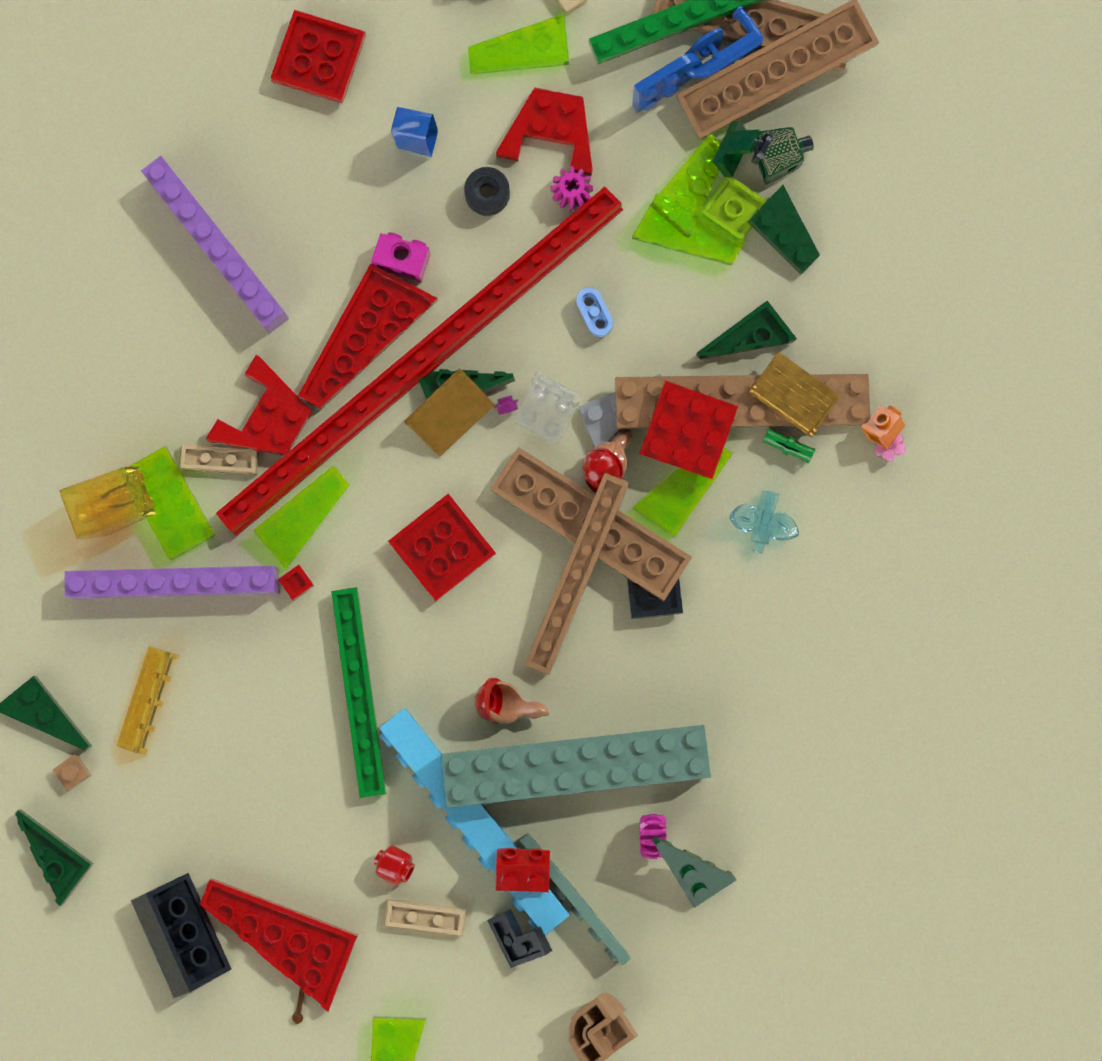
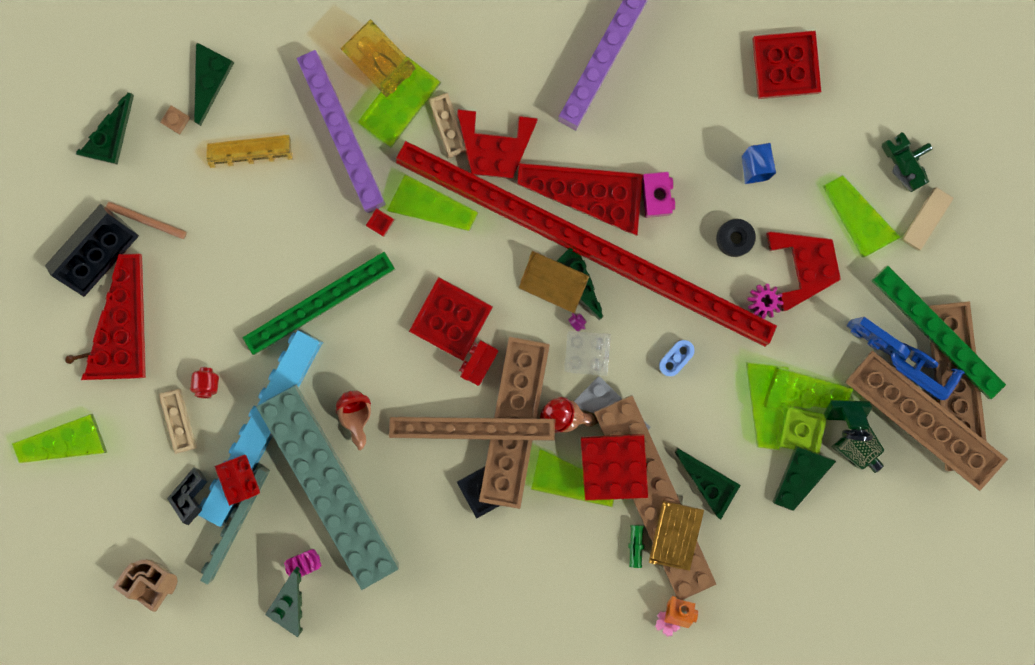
camera: 70 degrees right, 5 degrees up
clear light blue plant [730,490,799,554] -> none
none -> nougat bar [106,202,187,239]
none -> red bracket [459,340,499,386]

